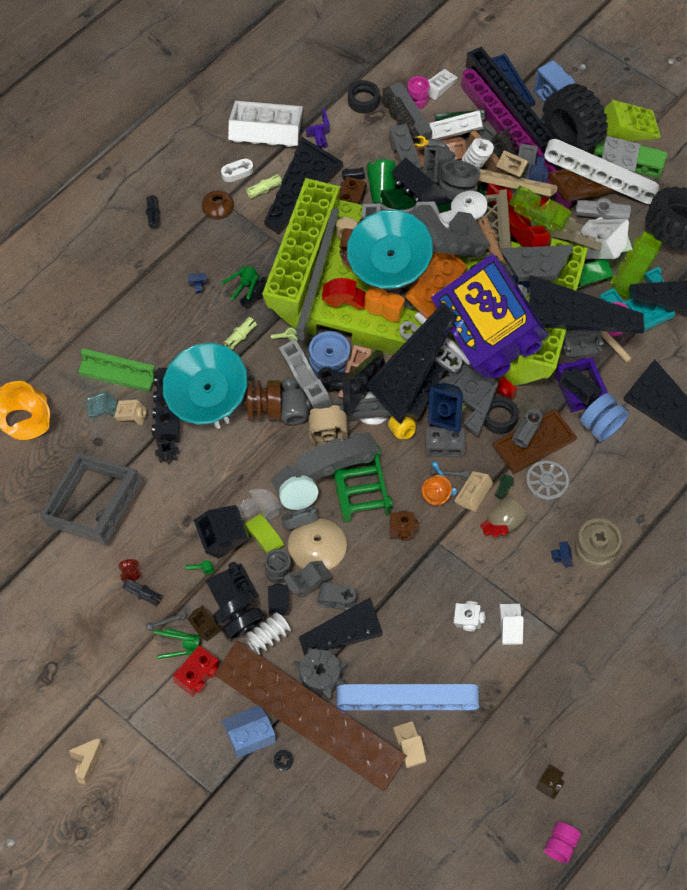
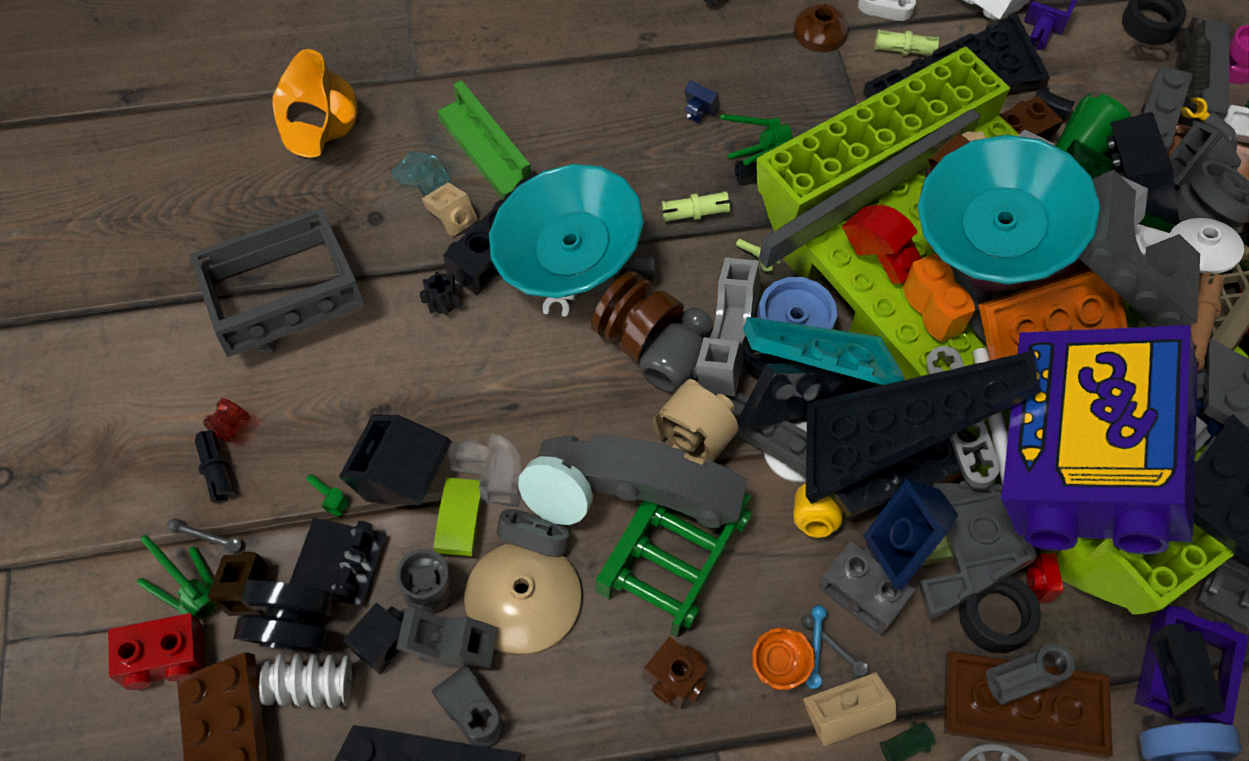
camera: 40 degrees right, 0 degrees up
none -> teal wing [743,317,905,385]

